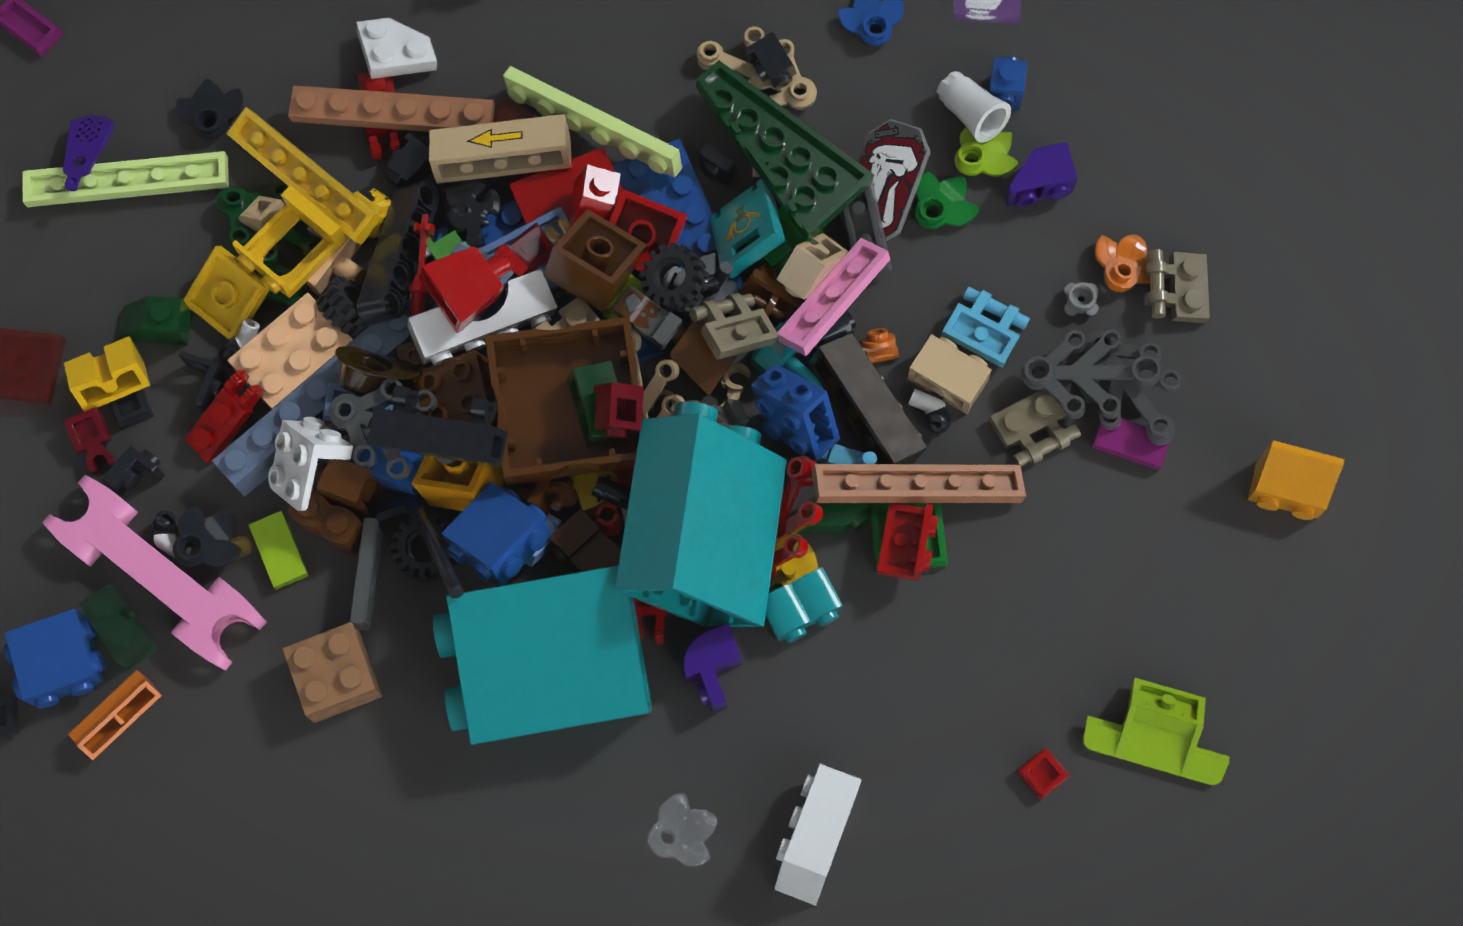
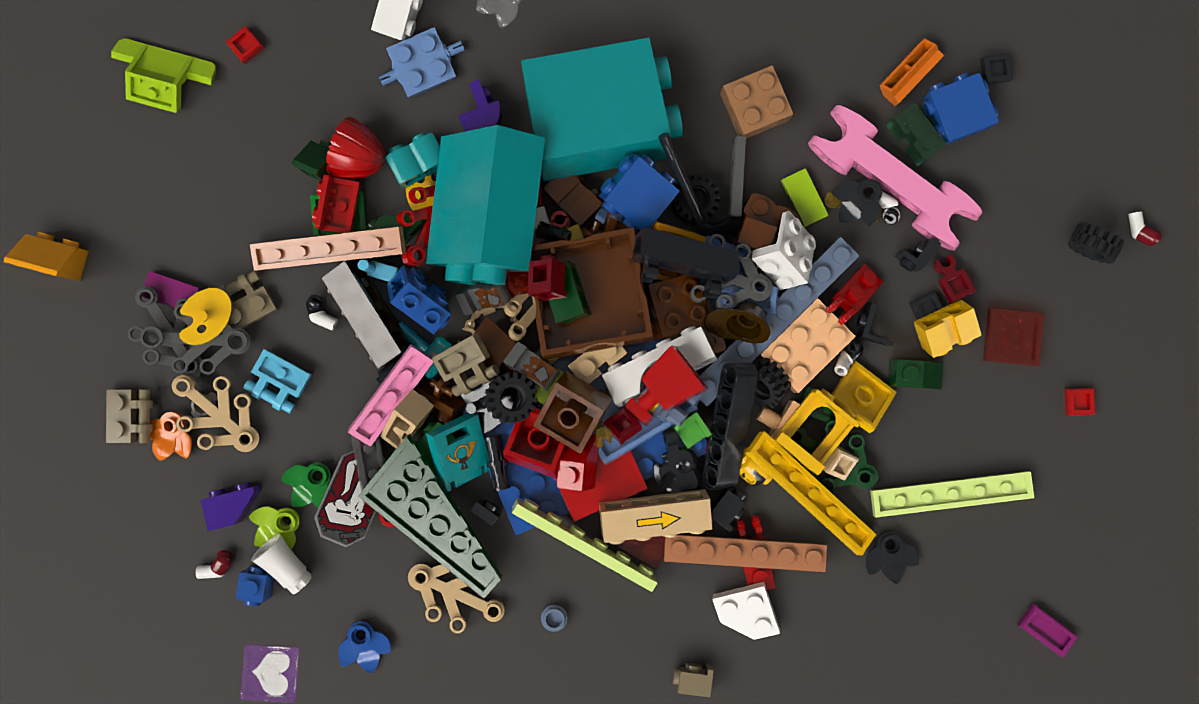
camera: 170 degrees right, 15 degrees up
dark purple piece [63,115,115,191] -> none
red piece [408,214,435,317] -> none
black brick [744,31,797,90] -> none
orange plate [861,328,899,363] -> none
tan brick [907,334,992,414] -> none
none -> tan plant [172,374,260,452]
none -> yellow piece [179,288,232,345]
none -> dark red arm [196,550,232,579]
none -> dark green slope [291,140,331,181]
none -> red hair [326,117,386,179]
none -> medium blue plate [379,27,465,99]
none -> black pin [484,435,511,491]
none -> sand blue plate [541,604,568,632]

